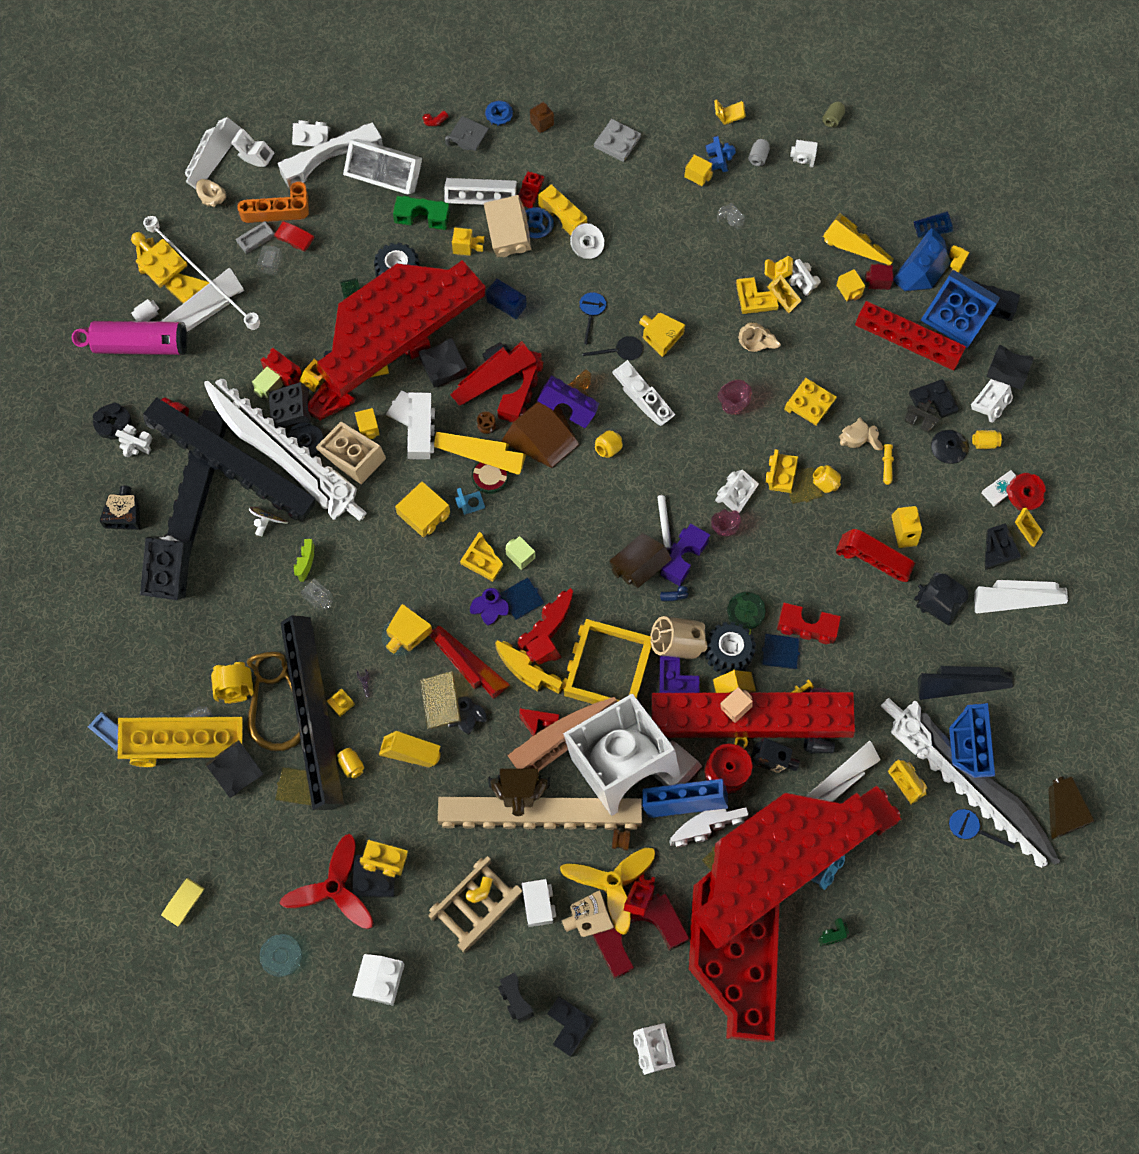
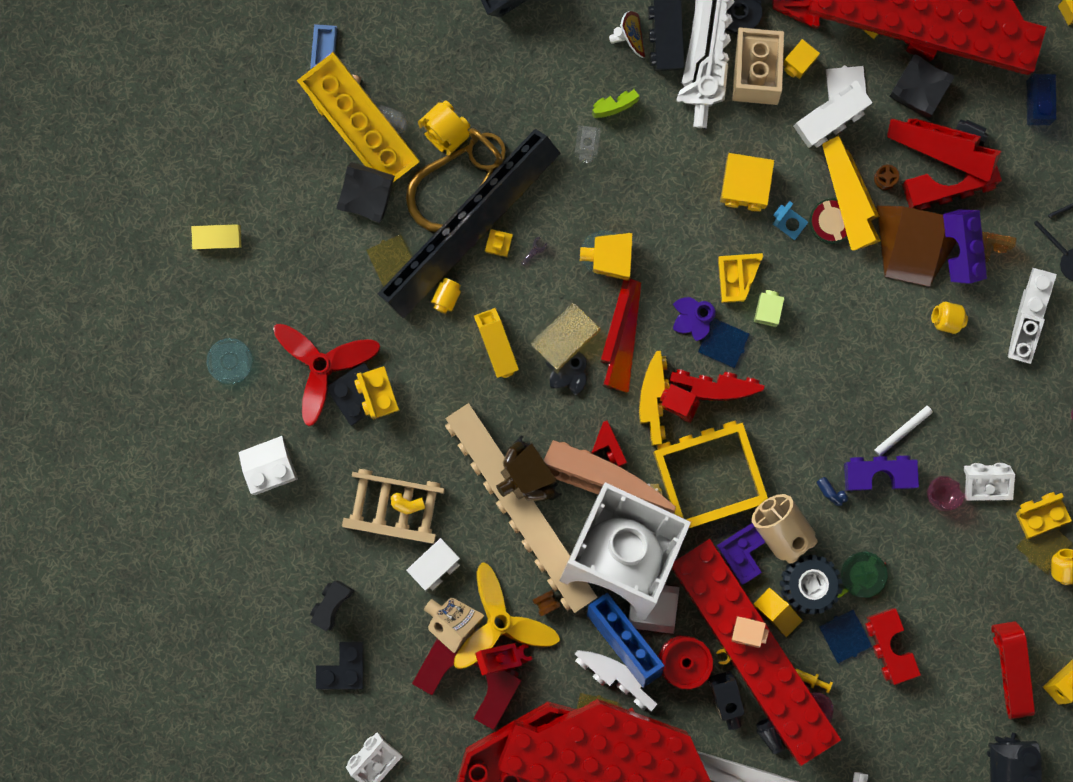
camera: 60 degrees right, 15 degrees up
dark brown brick [609,533,672,588] -> none

